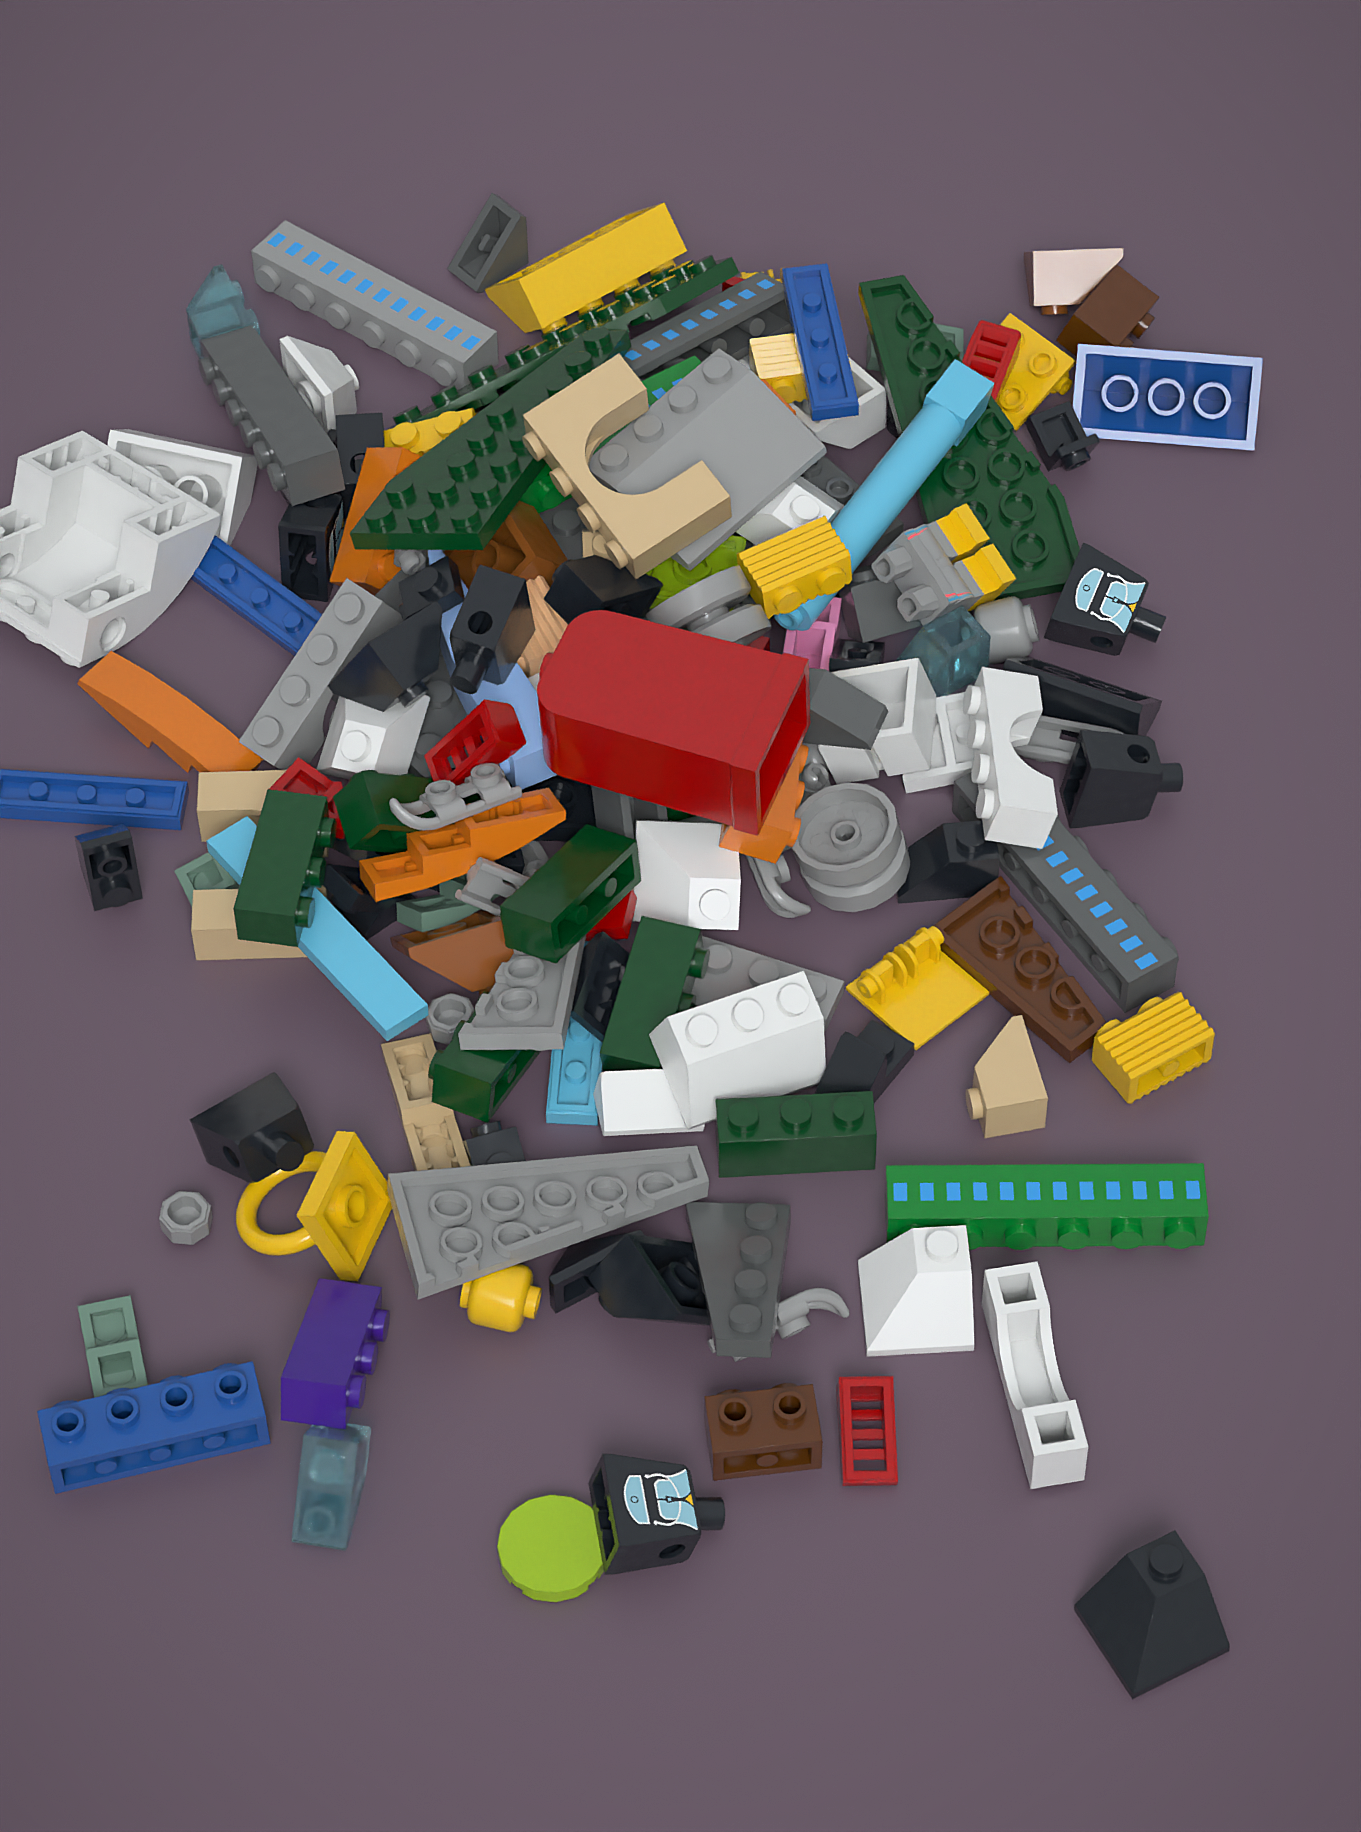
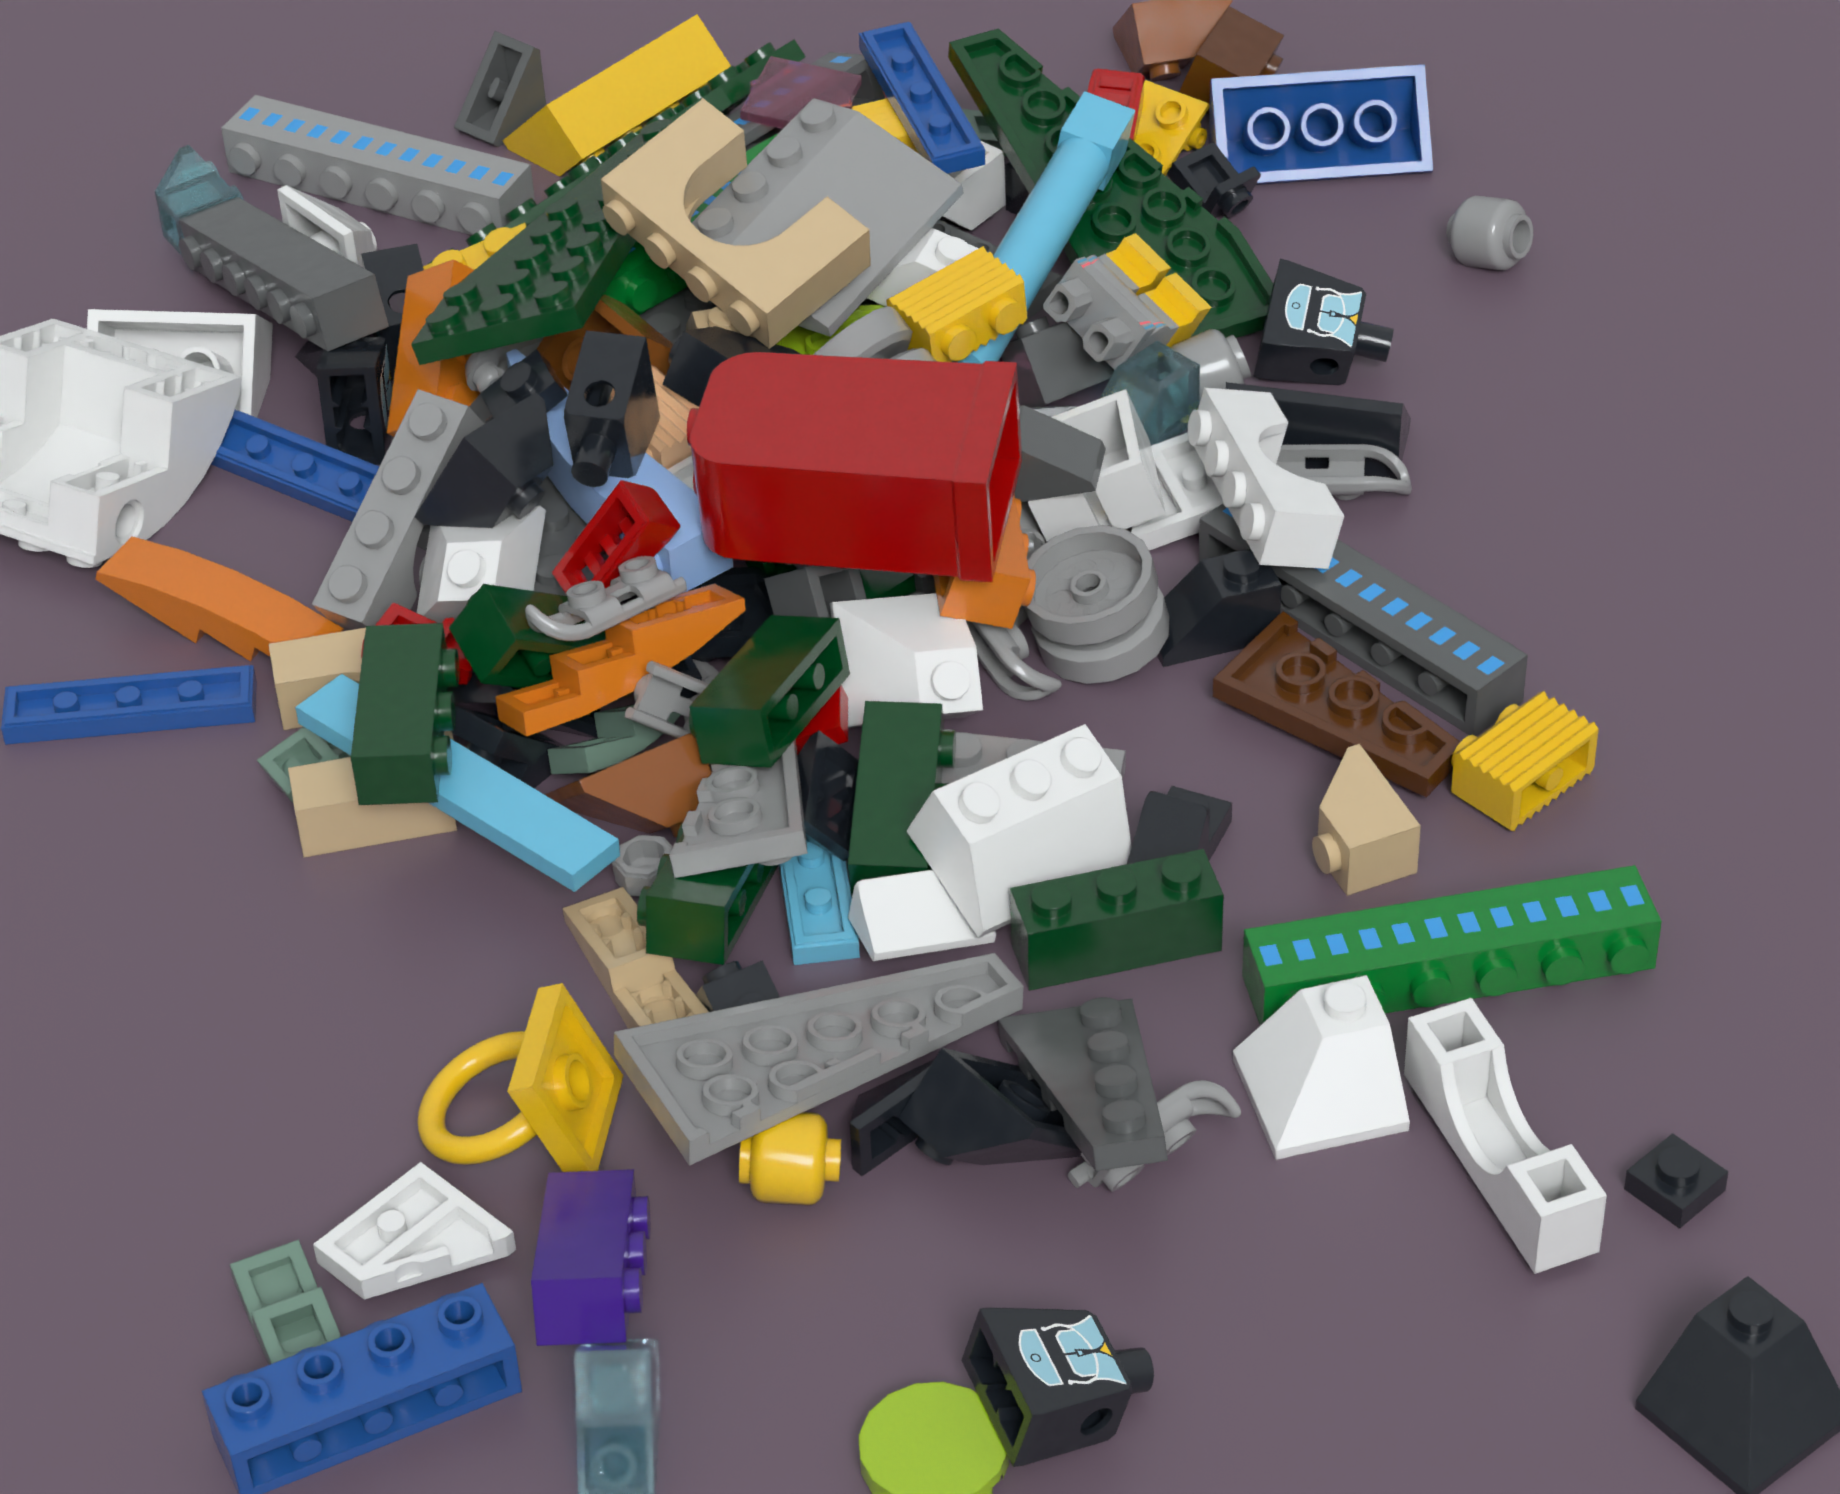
camera: 10 degrees left, 10 degrees down
black slope [74,824,143,911] -> none
light grey tile [159,1191,213,1245] -> none
black torso [190,1072,314,1183] -> none
reddish brown brick [704,1383,823,1481] -> none
red slope [836,1376,898,1486] -> none
yellow hinge [846,926,990,1050] -> none
black torso [1059,730,1183,829] -> none
none -> white wing [313,1162,516,1300]
none -> clear pink piece [740,56,862,129]
none -> light grey head [1446,196,1533,271]
none -> black plate [1624,1133,1729,1228]

